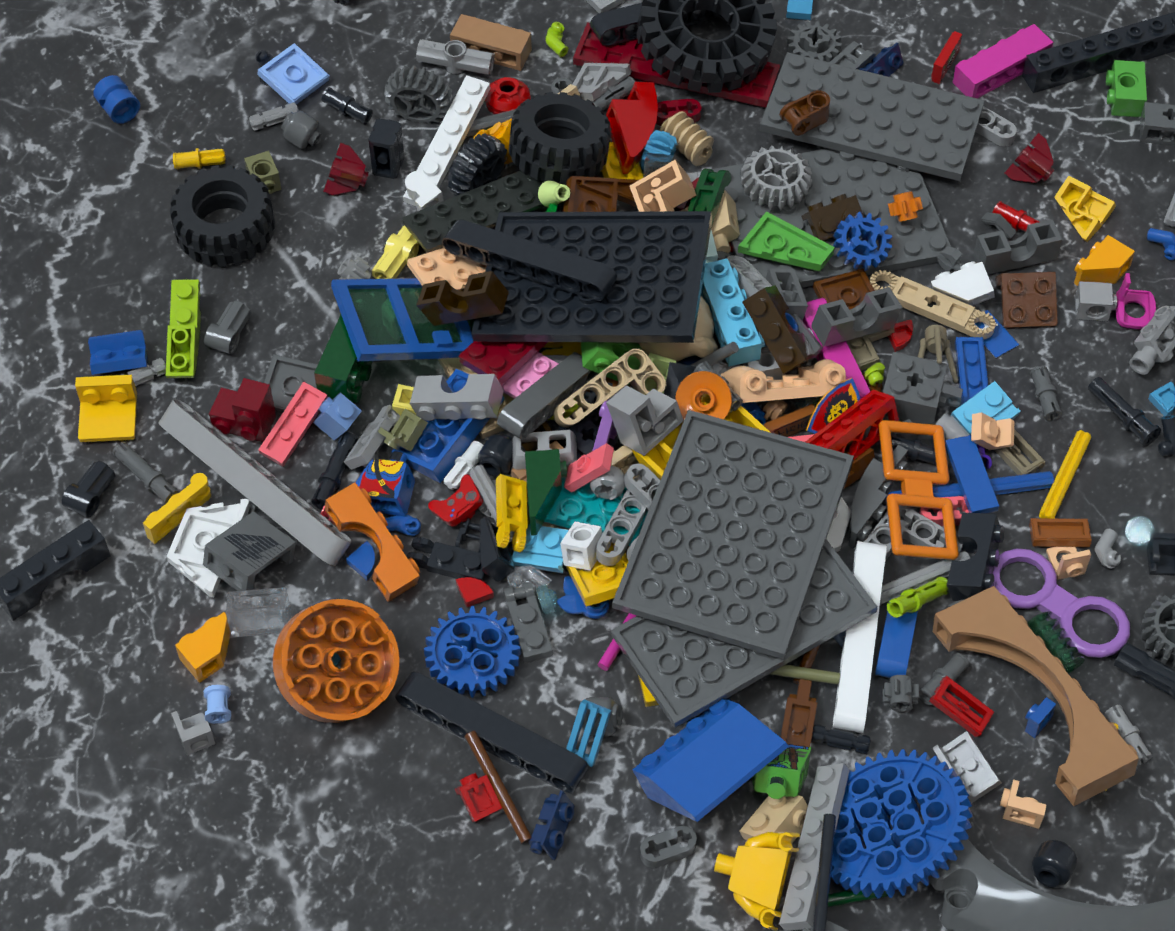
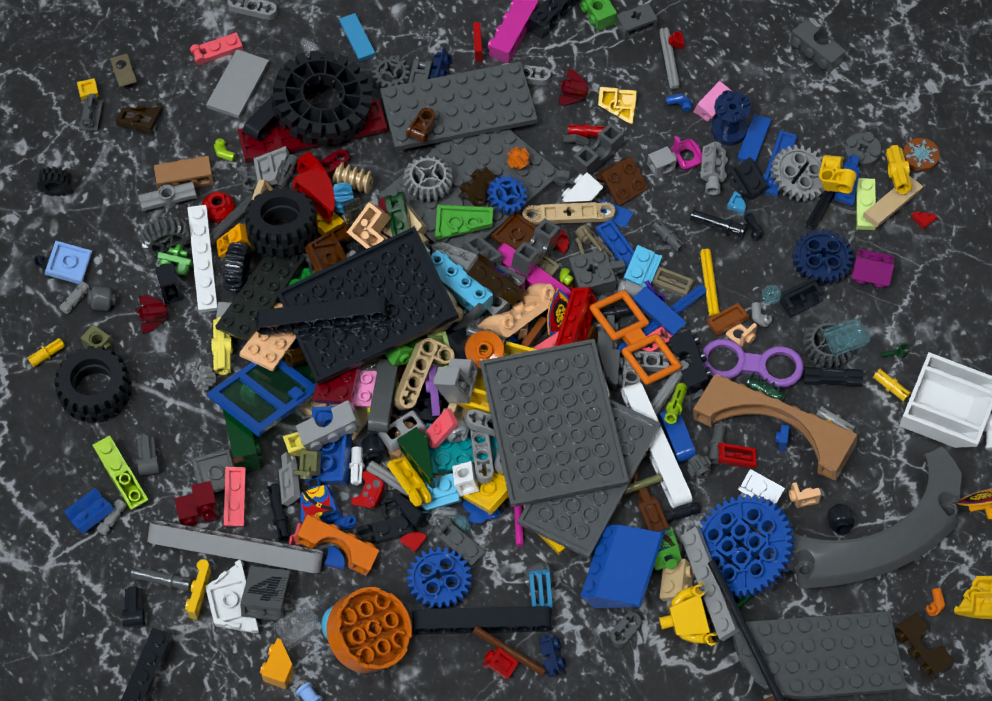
camera: 30 degrees left, 5 degrees up
yellow bracket [75,375,137,442] -> none
medium blue brick [313,393,362,440] -> none
black pin [321,87,373,124] -> none
white leg [405,171,444,211] -> none
dark brown arch [416,271,509,326] -> none
yellowish green cone [538,181,570,207] -> none
light nougat bracket [971,412,1014,450] -> none
light orange slope [1074,235,1135,286] -> none
none -> bright green hips [157,244,194,276]

